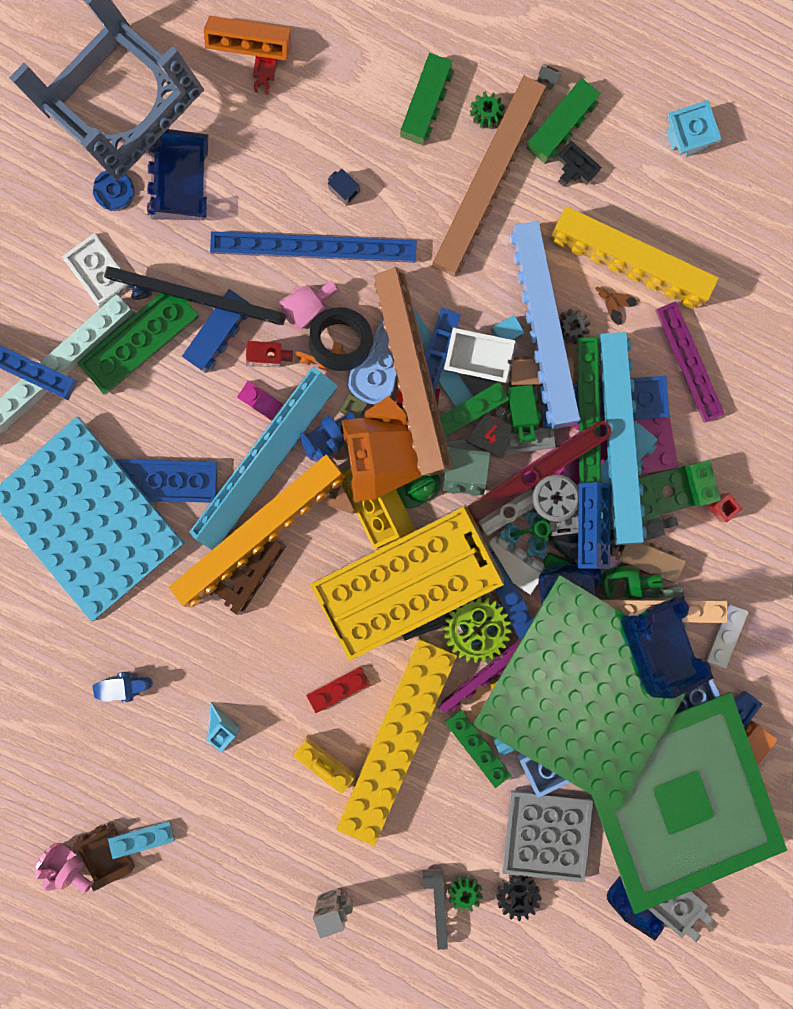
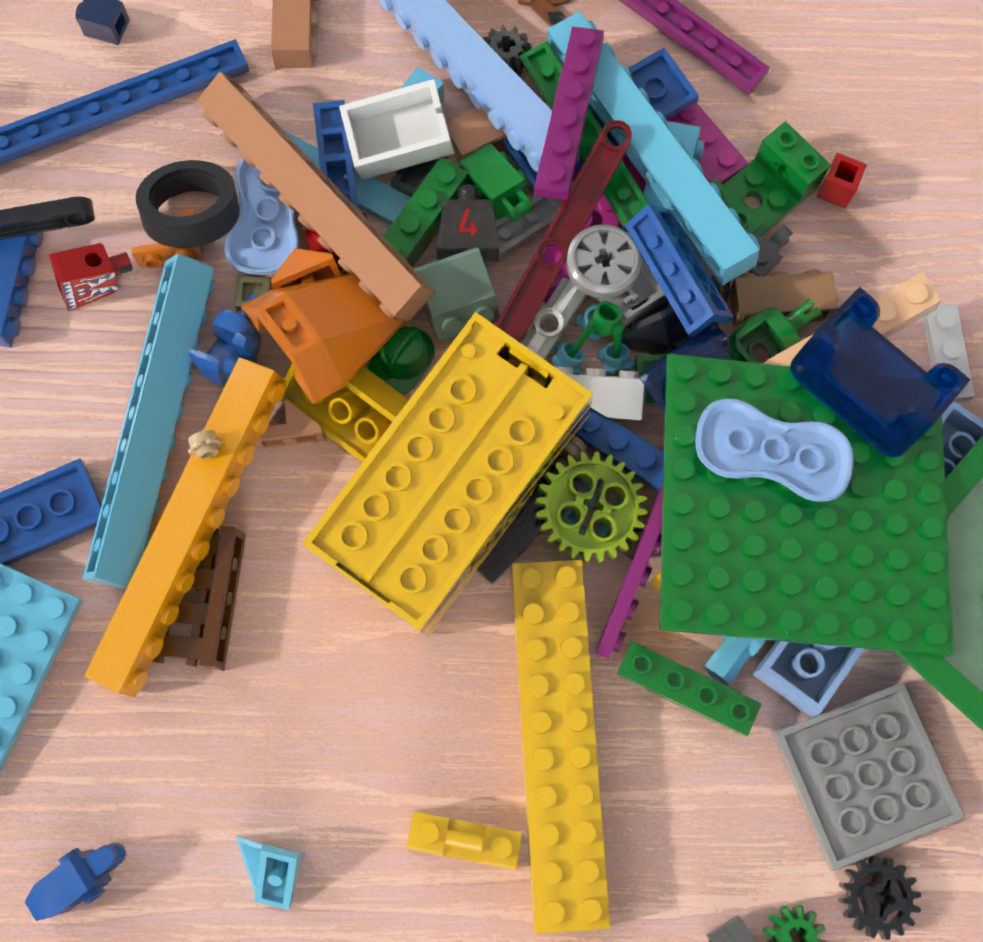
camera: 30 degrees left, 15 degrees down
dark pink slope [237,381,282,421] -> none
bright pink piece [279,280,339,330] -> none
red plate [306,666,370,713] -> none
none -> tan plate [188,430,222,459]
none -> magenta plate [534,26,604,200]
none -> light blue plate [695,399,854,502]

